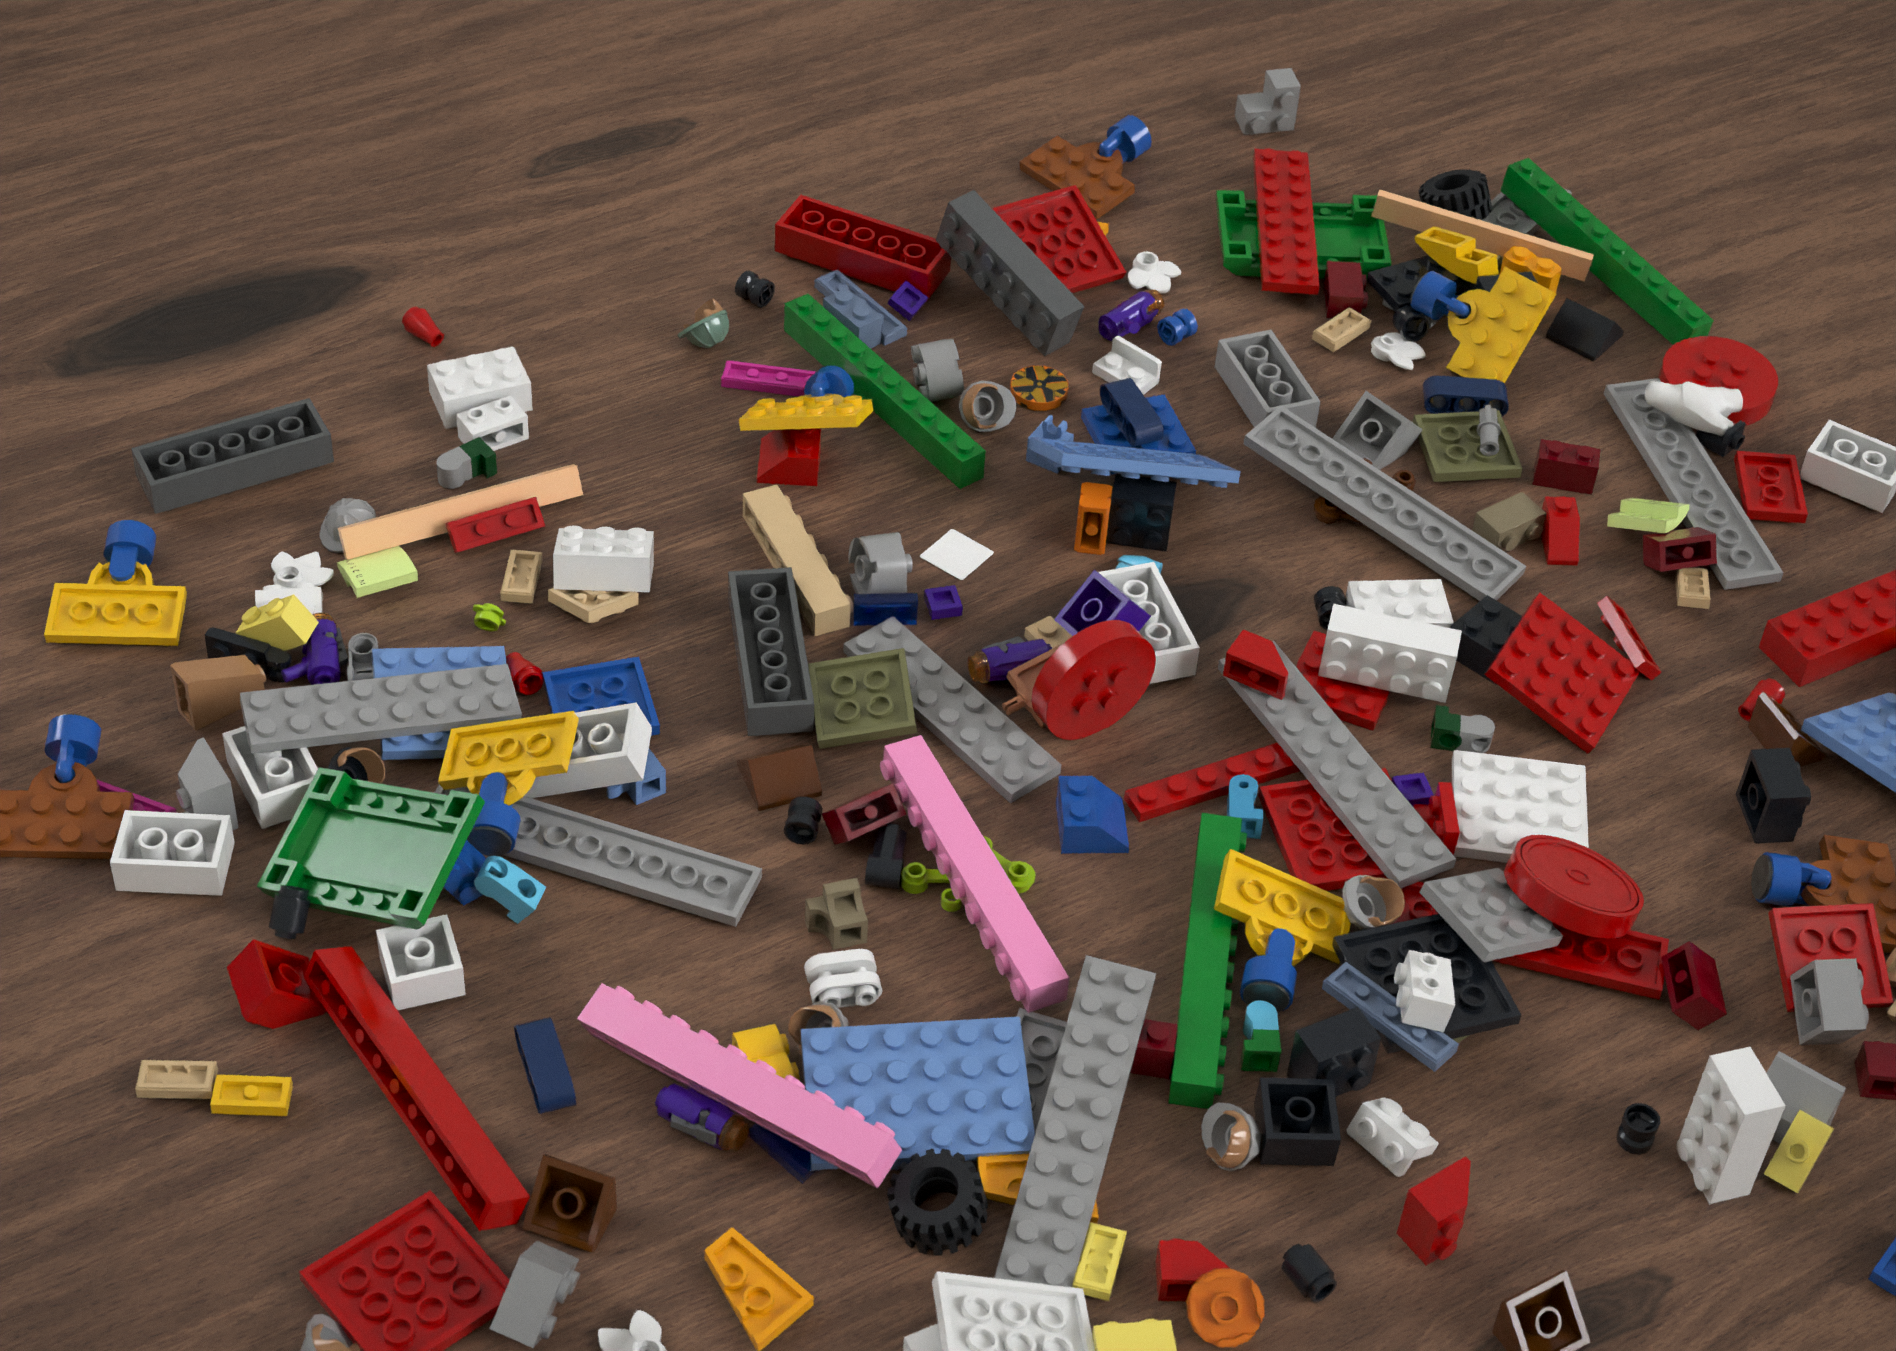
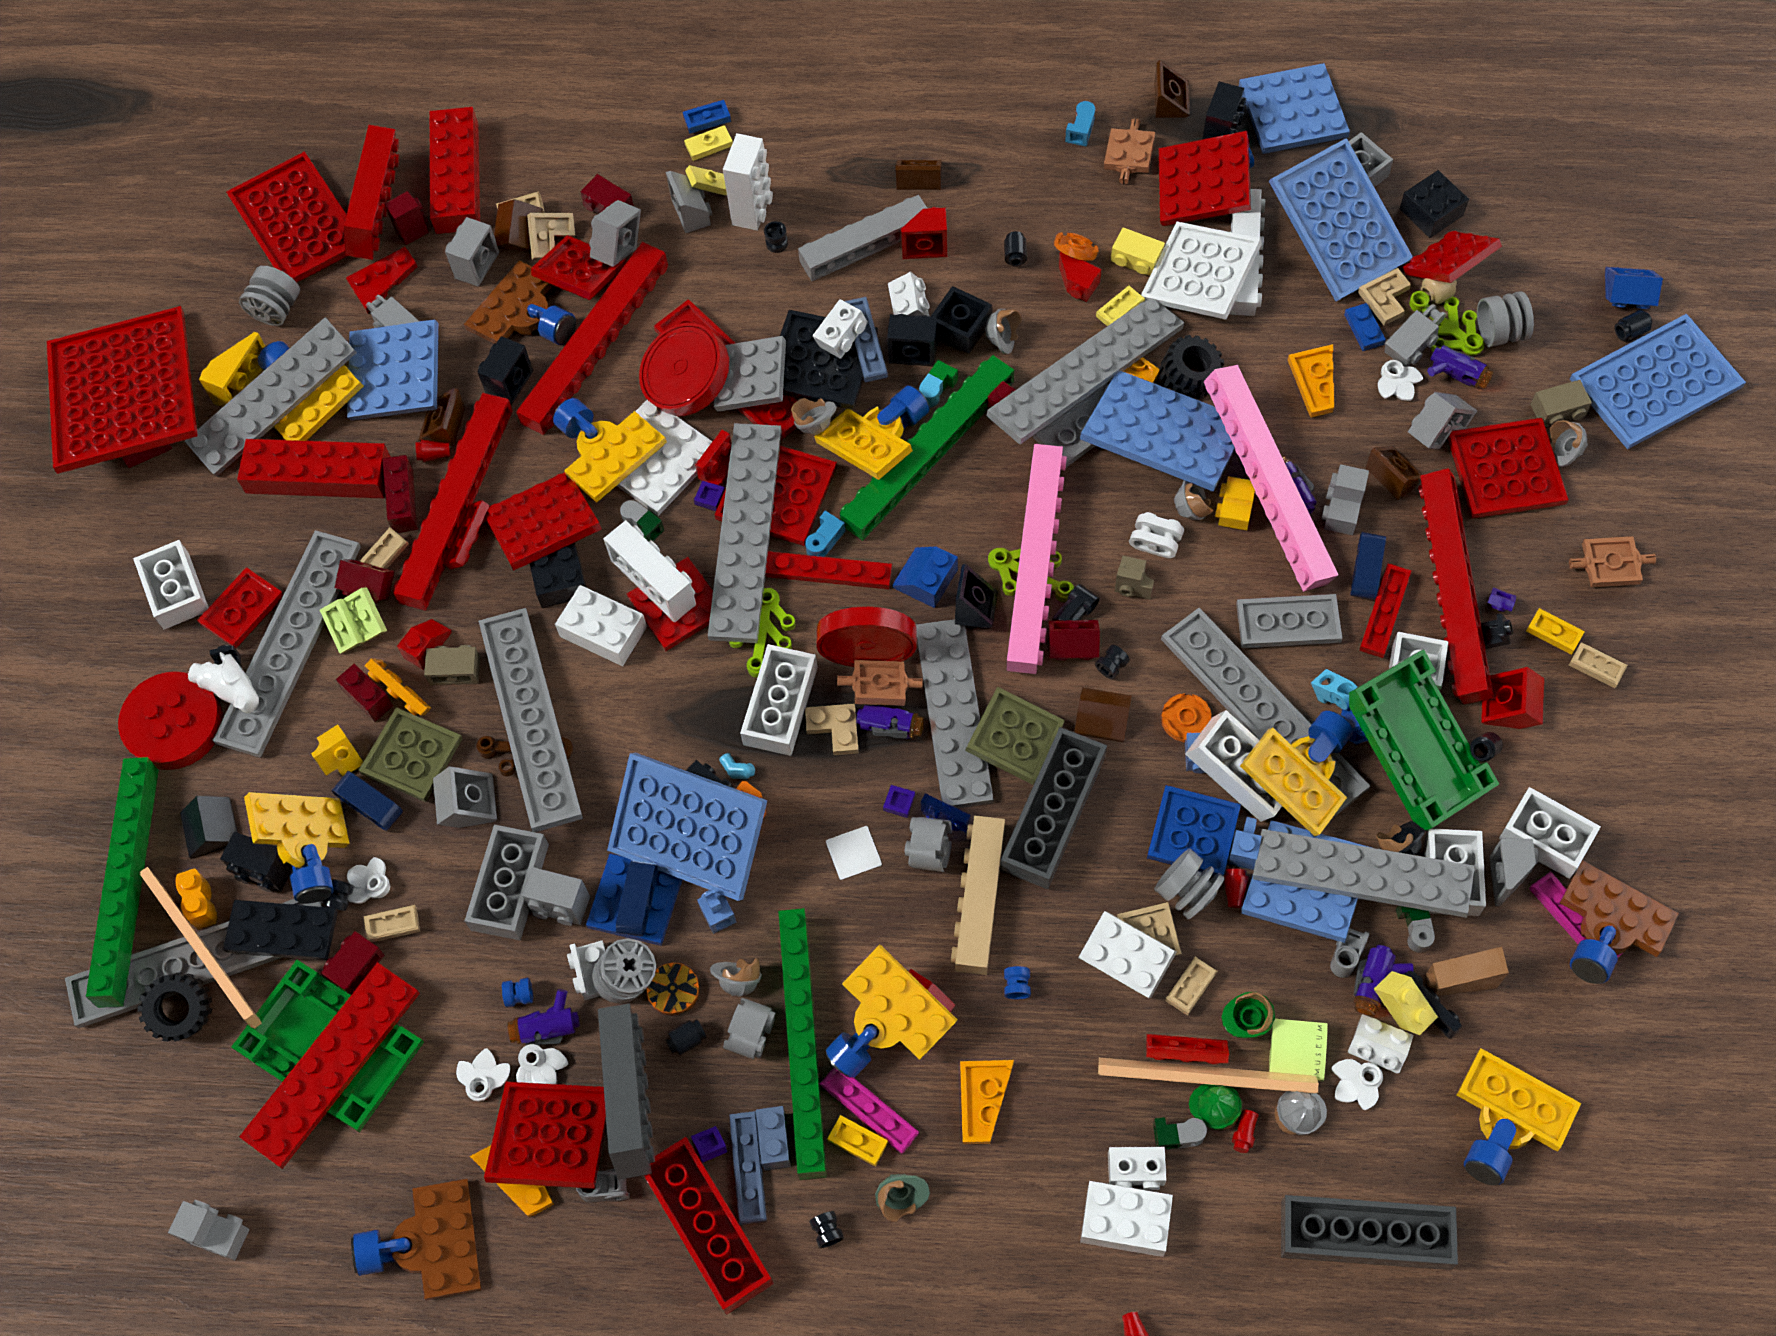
camera: 140 degrees left, 20 degrees up
lime plate [472,603,506,632] -> none
dark purple brick [1054,570,1151,636] -> none
red slope [1223,629,1289,700] -> none
black wheel [1314,586,1346,630] -> none
yellow slope [1415,226,1498,284] -> none
light grey axle [1477,405,1501,456] -> none
dark red brick [1661,941,1727,1030] -> none
none -> yellow brick [311,725,363,777]
none -> light orange wing [365,658,431,716]
none -> dark red brick [383,455,418,533]
none -> red brick [393,393,513,611]
none -> red brick [516,241,668,435]
none -> white plate [516,1044,568,1084]
none -> light grey brick [522,867,590,926]
none -> yellow plate [553,398,667,503]
none -> light grey wheel [592,938,656,1004]
none -> black brick [665,1019,707,1055]
none -> light yellow plate [684,125,733,161]
none -> lime plant [729,588,795,678]
none -> light grey brick [798,195,927,281]
none -> yellow plate [827,1115,888,1167]
none -> black slope [955,563,998,628]
none -> light orange wing [960,1060,1014,1144]
none -> blue wheel [1004,966,1031,999]
none -> light grey wheel [1154,848,1224,919]
none -> orange tile [1161,693,1212,742]
none -> green piece [1189,1084,1242,1130]
none -> green piece [1222,992,1275,1038]
none -> medium blue brick [1228,817,1262,870]
none -> red animal [1232,1110,1259,1153]
none -> light grey plate [1236,594,1342,648]
none -> light grey brick [1321,464,1369,536]
none -> red plate [1359,563,1412,658]
none -> black bracket [1481,613,1513,649]
none -> dark purple plate [1487,588,1517,612]
none -> nougat plate [1569,536,1656,587]

